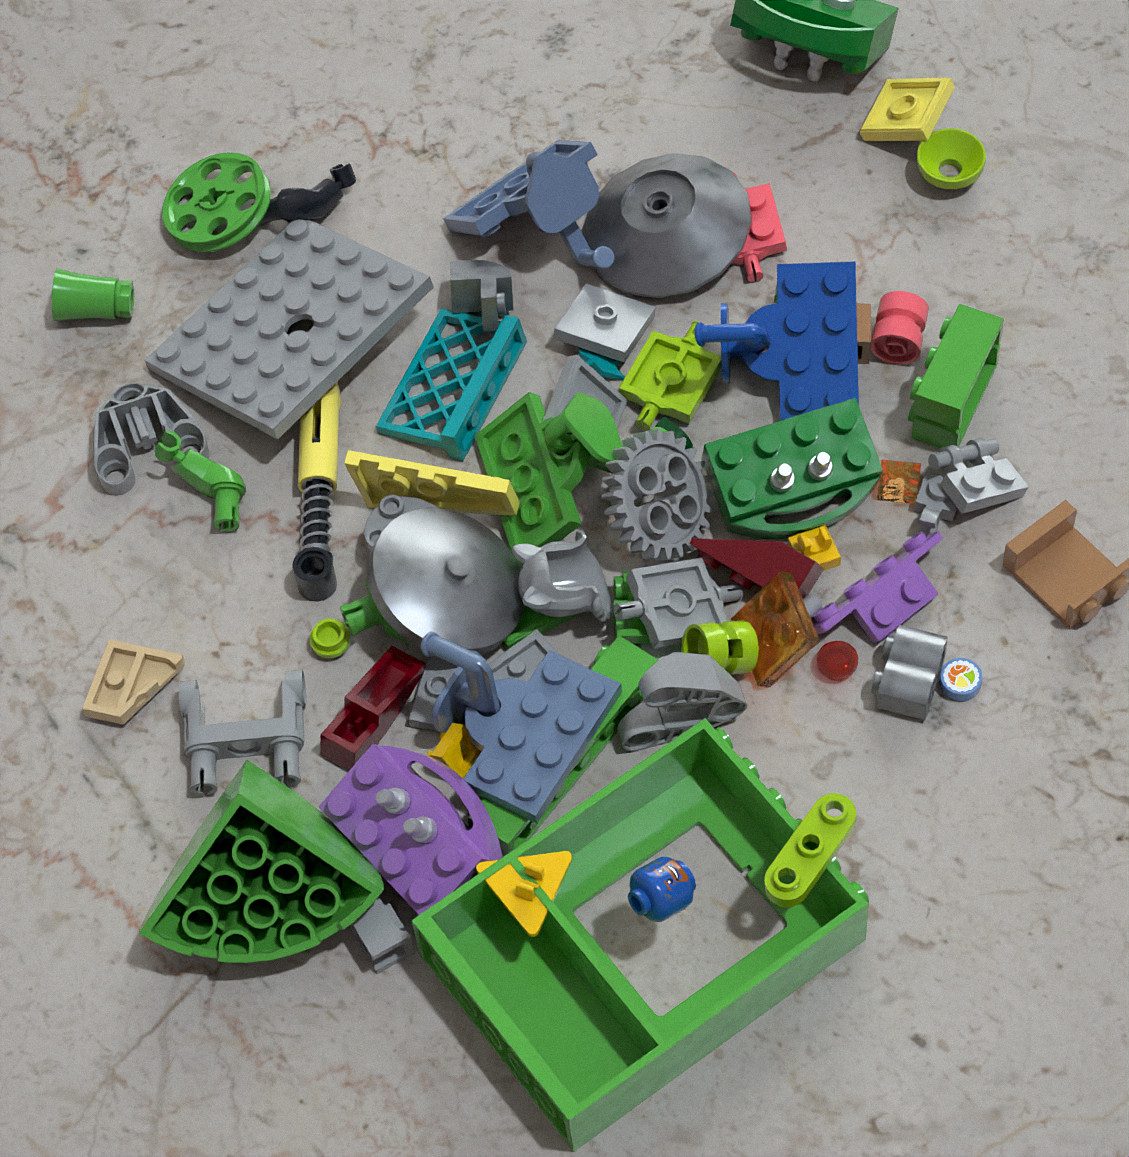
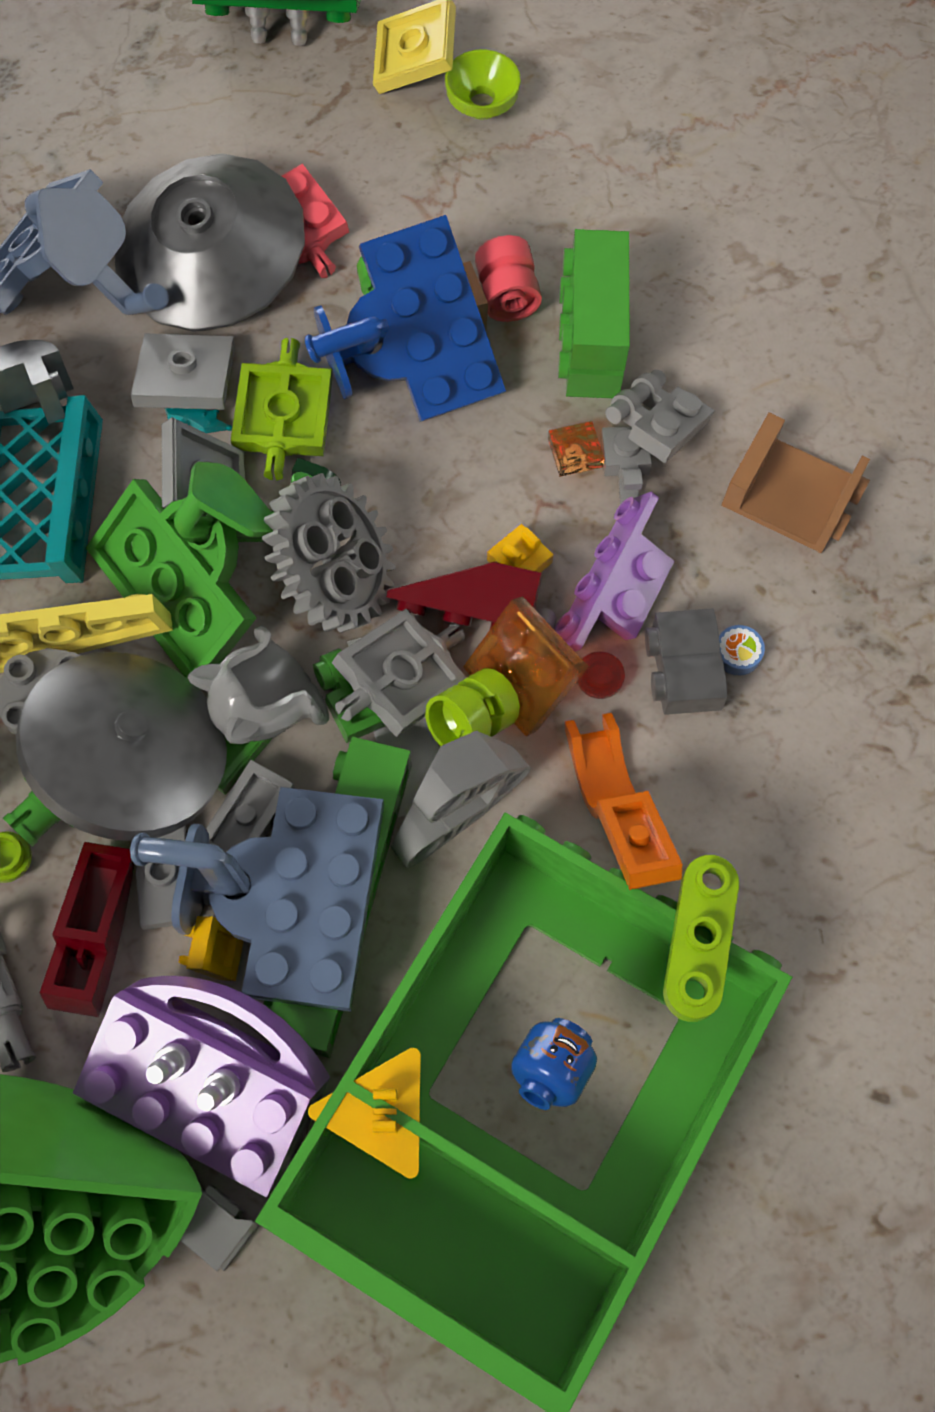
camera: 30 degrees left, 10 degrees up
green piece [701,398,883,539] -> none
none -> orange piece [565,713,683,890]

